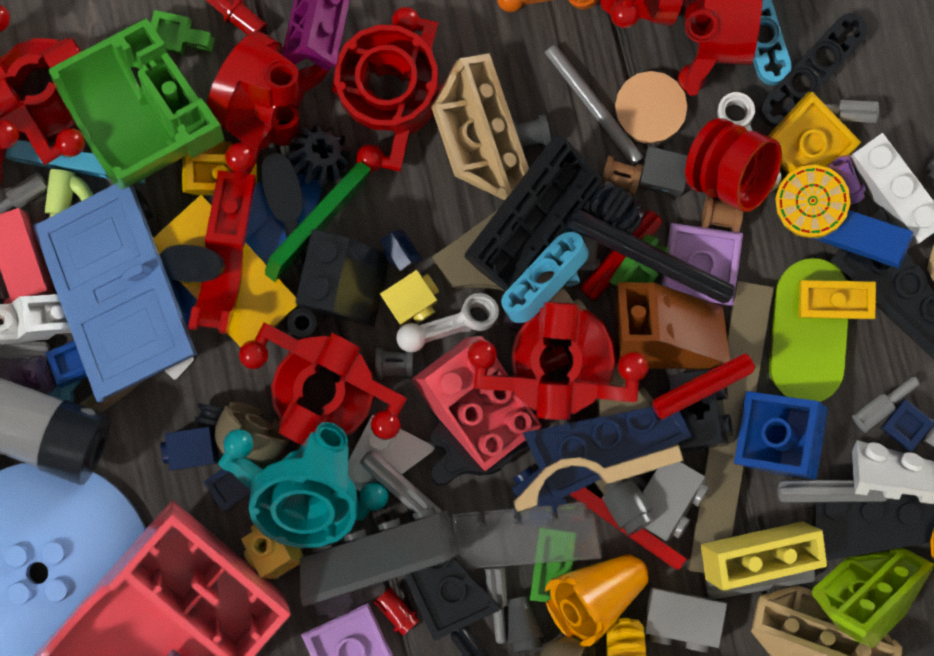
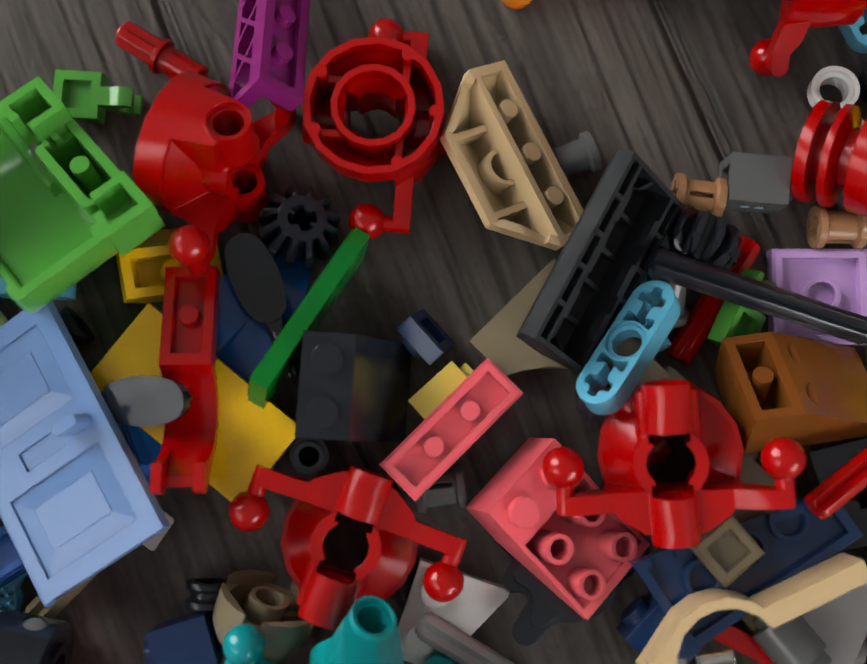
camera: 10 degrees left, 0 degrees up
white piece [396,293,499,352] -> none
light grey piece [545,44,644,166] -> none
light nougat tile [615,71,688,144] -> none
none -> coral tile [379,358,523,502]
none -> dark tan tile [689,515,765,588]

